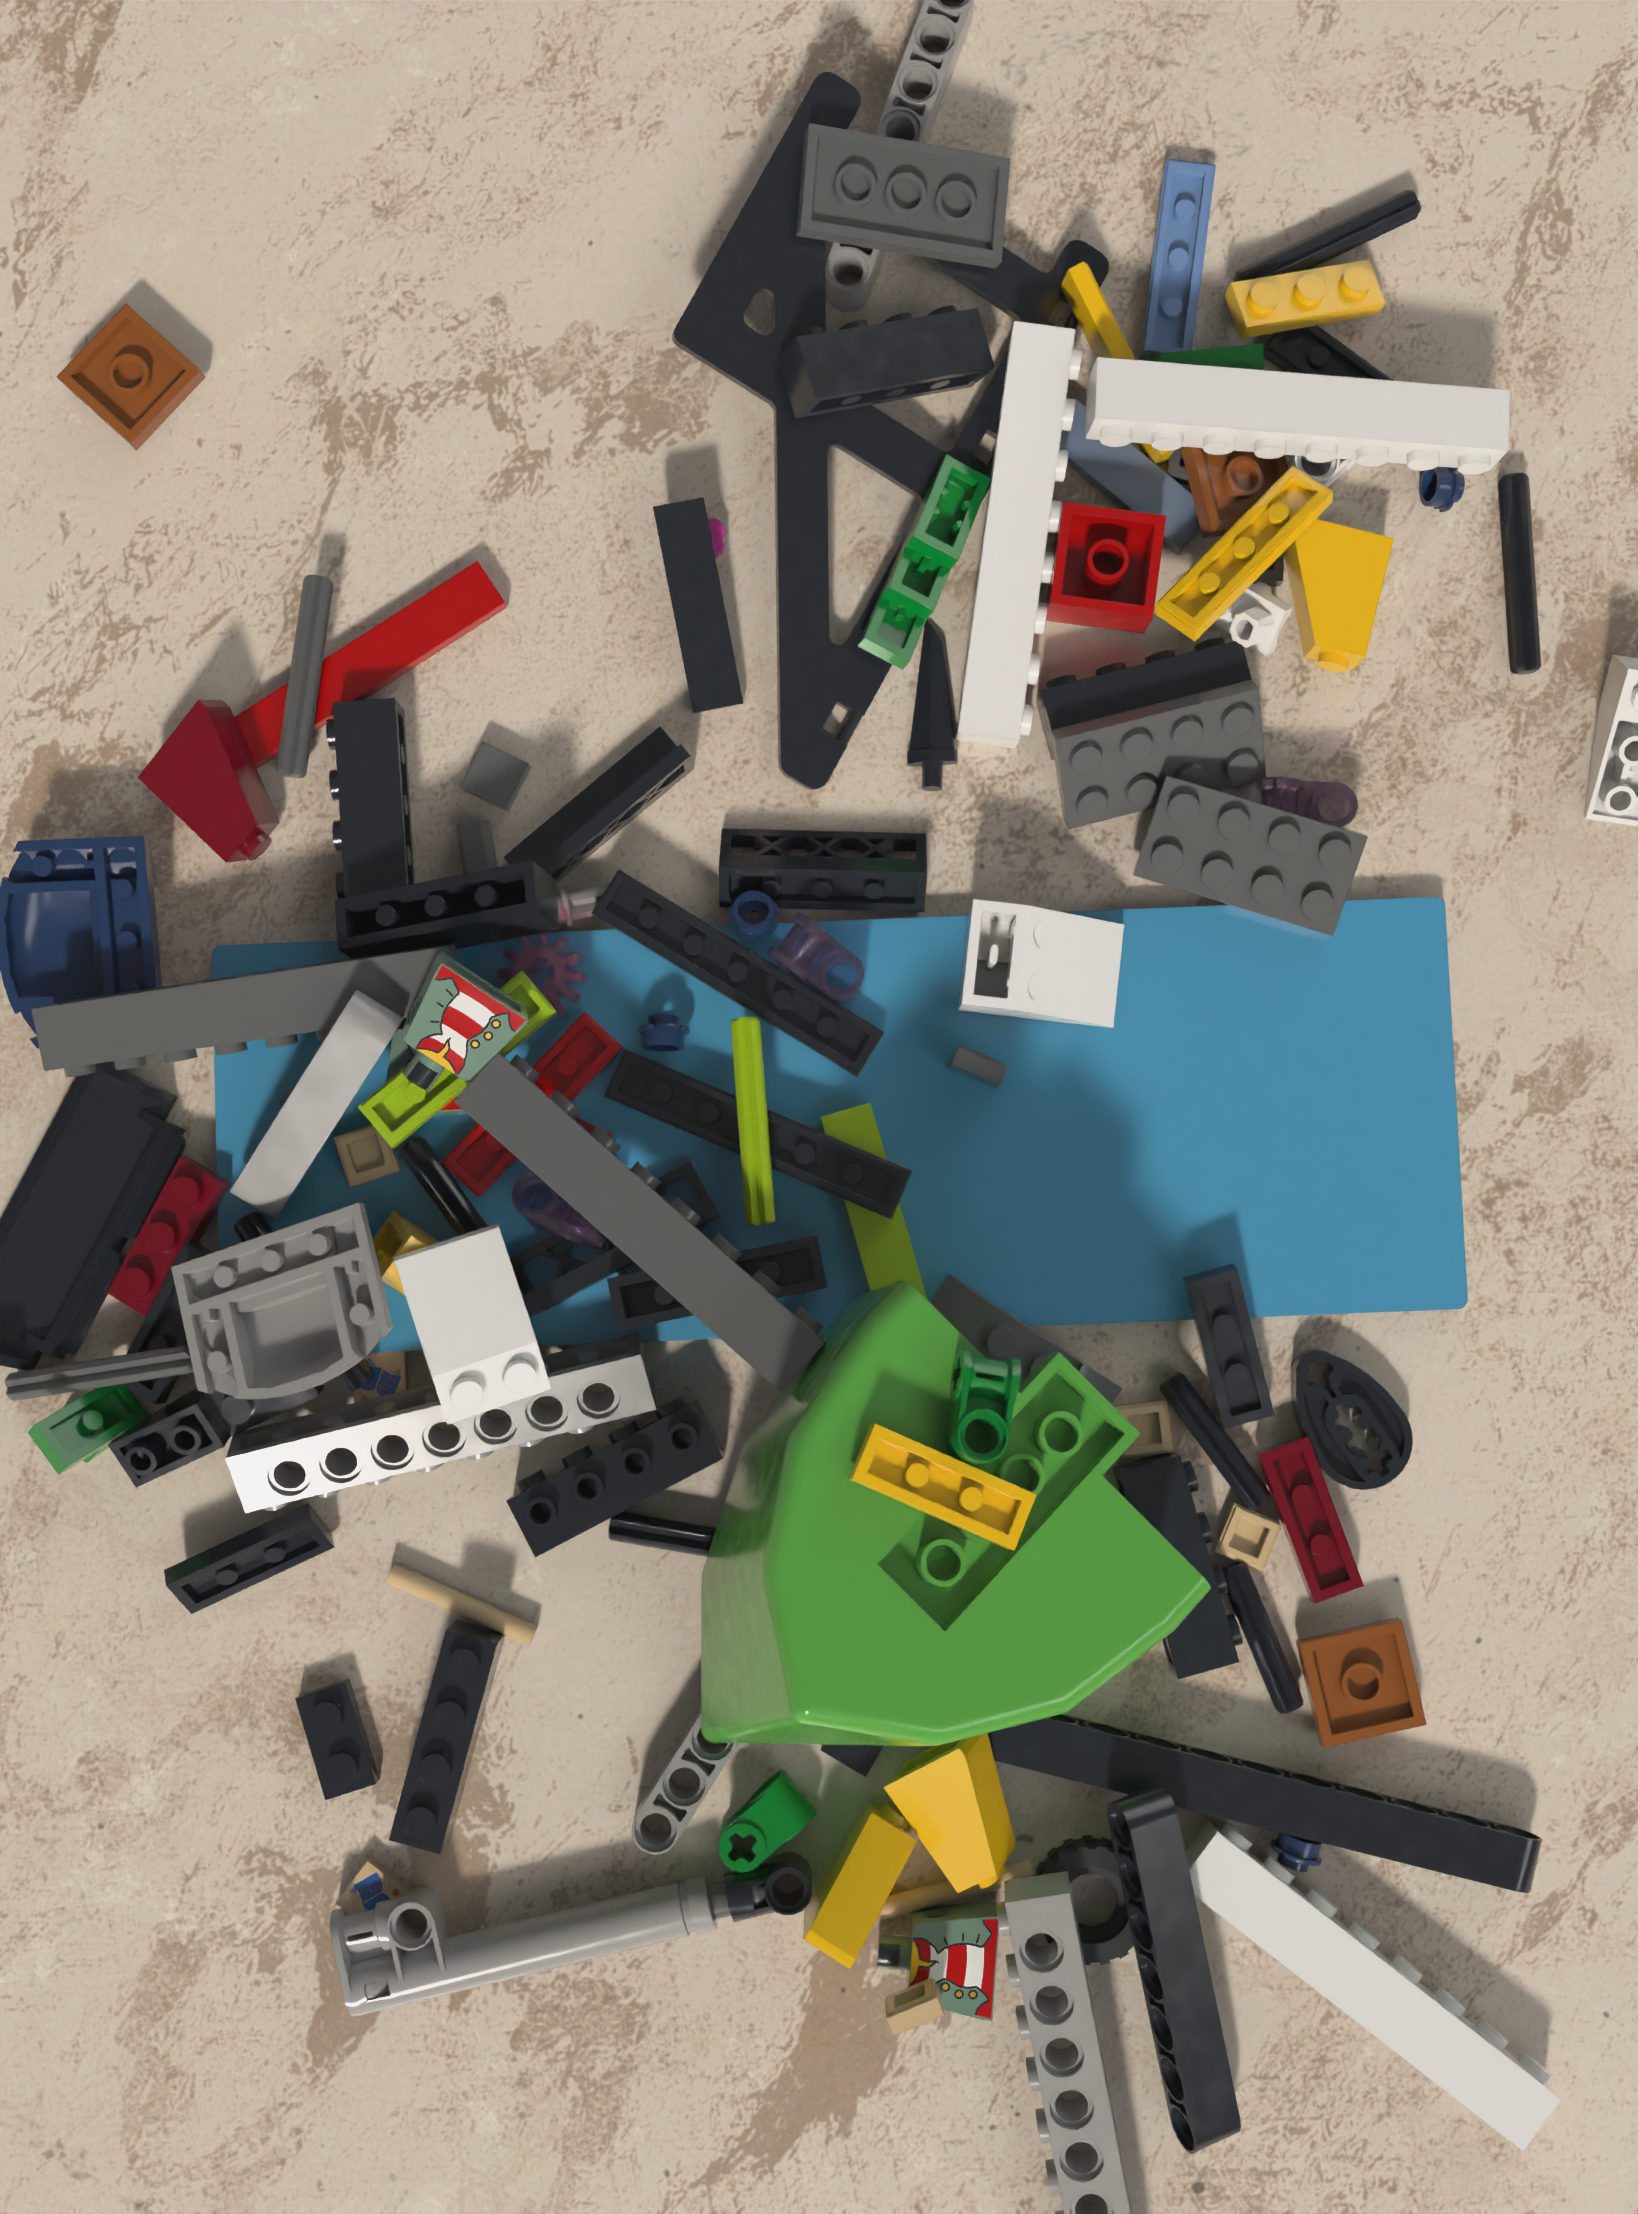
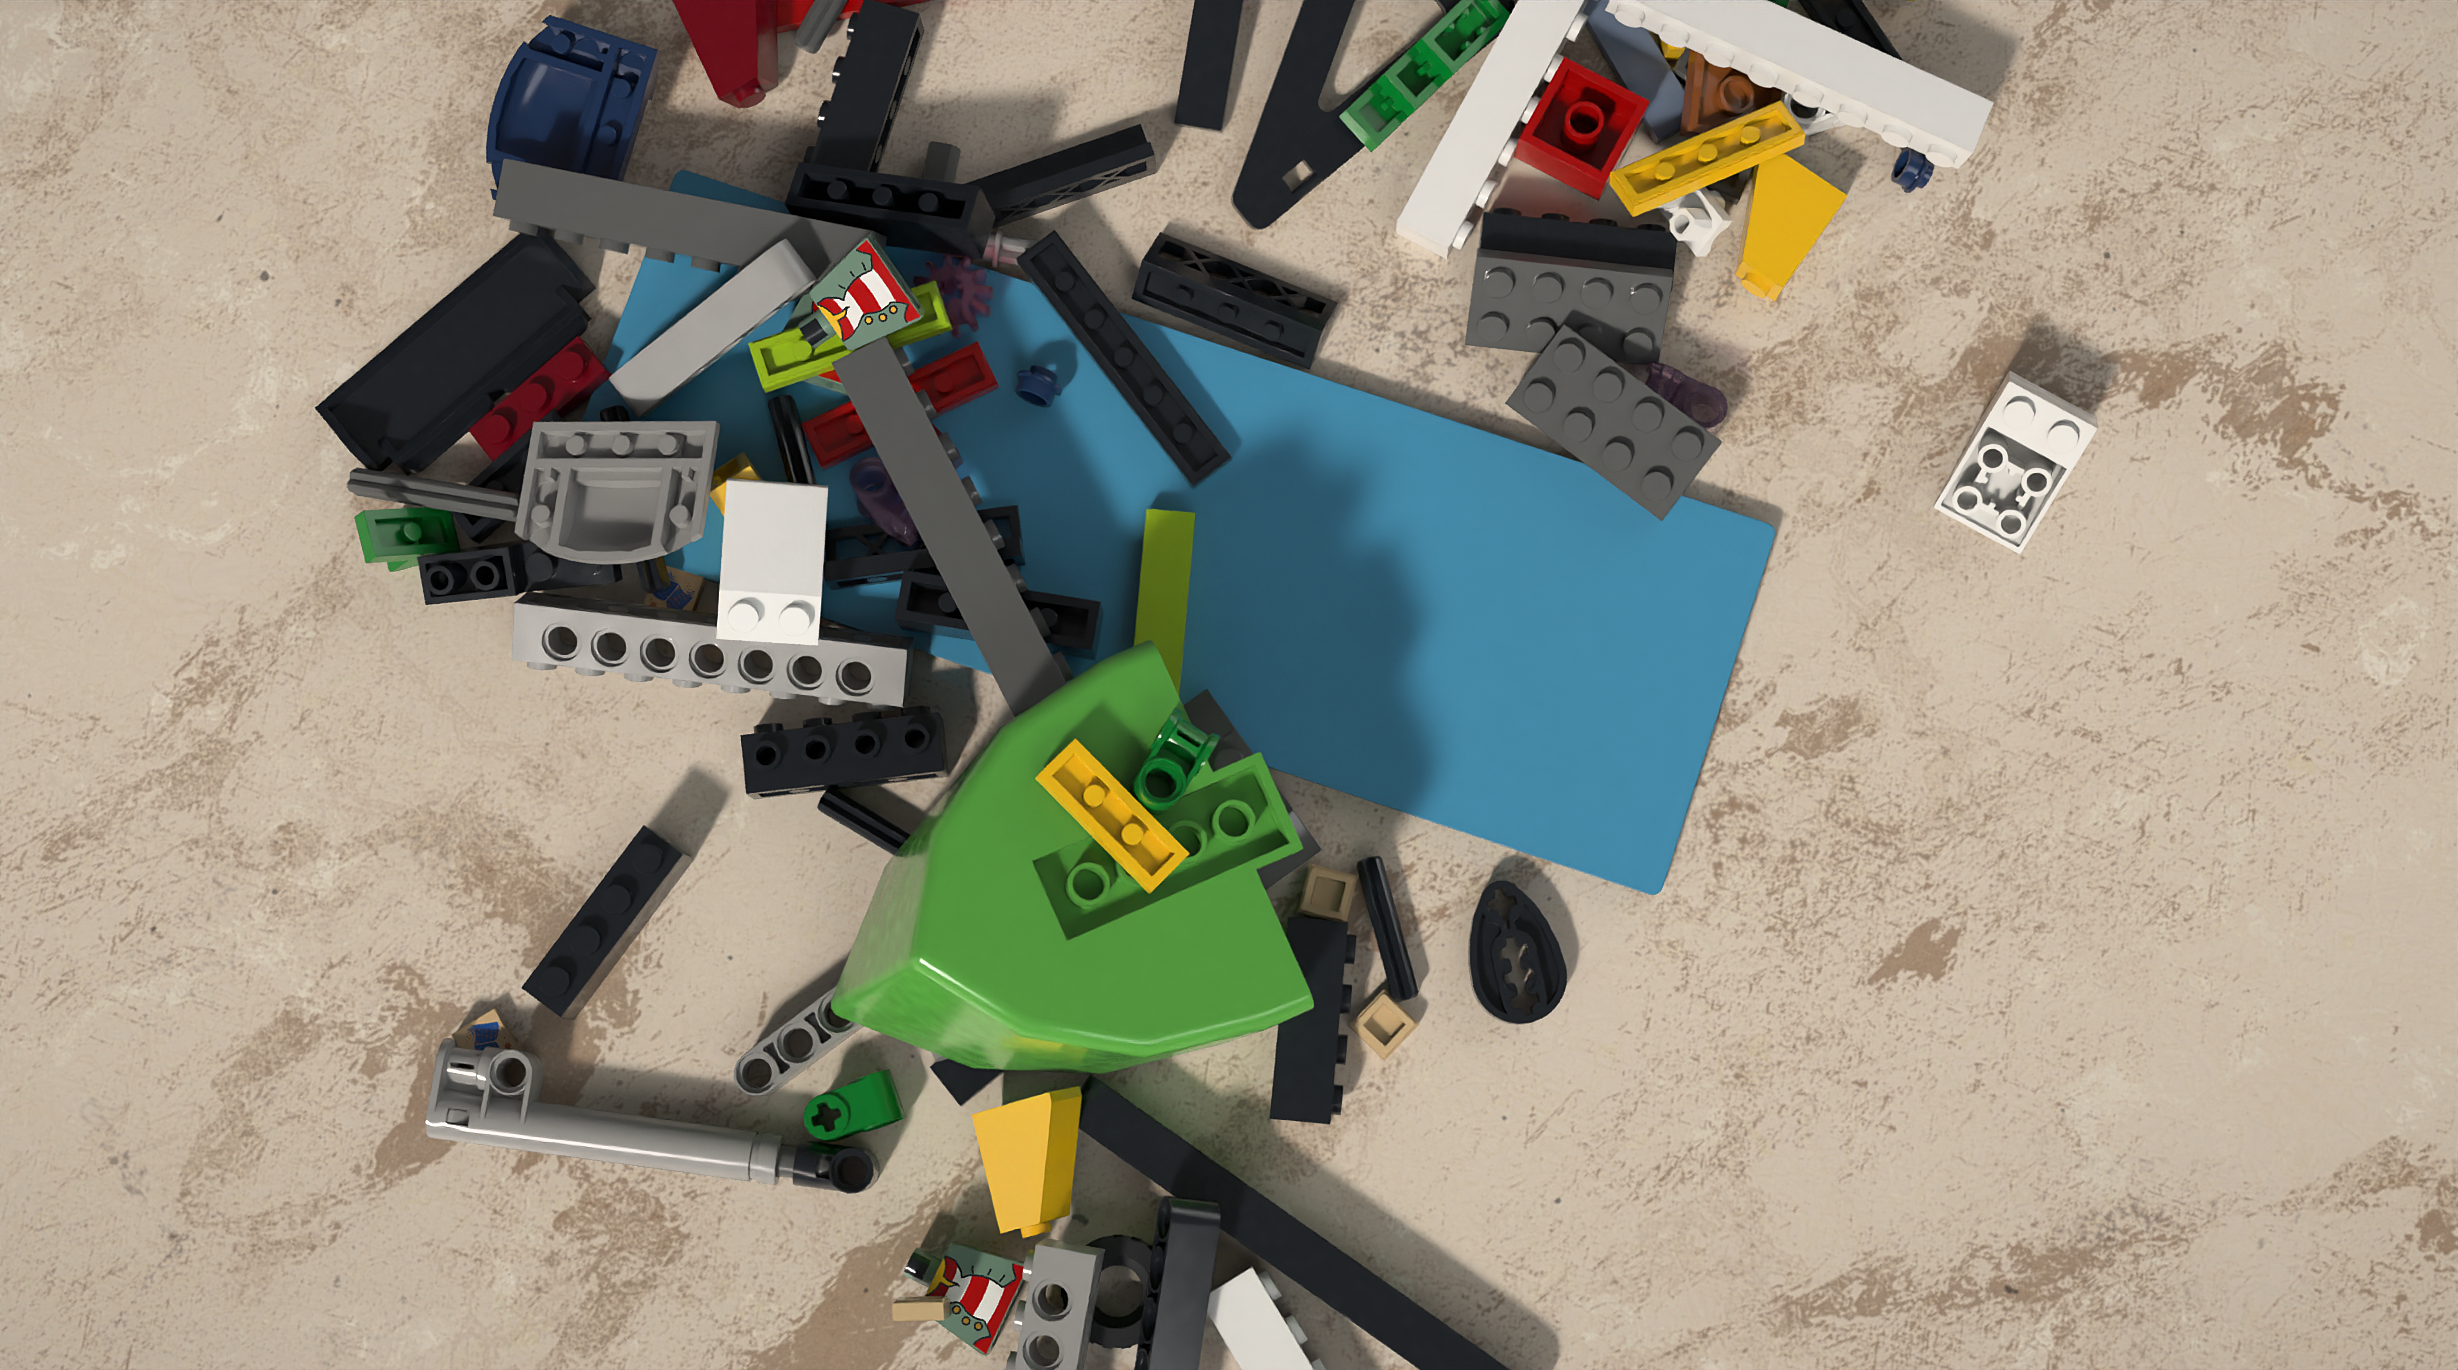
camera: 25 degrees right, 5 degrees down
black plate [164,1503,334,1614] -> none
black plate [295,1679,380,1800] -> none
tan tile [334,1125,402,1187] -> none
tan bar [386,1563,538,1645] -> none
dark grey tile [460,741,531,812] -> none
black tile [604,1049,913,1219] -> none
dark blue plate [728,890,779,940] -> none
lime axle [731,1017,775,1226] -> none
clear purple piece [766,912,865,1004] -> none
yellow slope [803,1799,917,1969] -> none
tan bar [880,1859,1034,1920] -> none
black bar [907,619,958,791] -> none
dark grey tile [949,1046,1007,1088] -> none
white slope [958,899,1124,1028] -> none
black plate [1182,1264,1275,1429] -> none
black axle [1222,1562,1304,1714] -> none
dark red plate [1255,1435,1364,1604] -> none
dark blue plate [1271,1832,1322,1872] -> none
dark orange plate [1295,1617,1427,1748] -> none
black axle [1498,473,1541,675] -> none

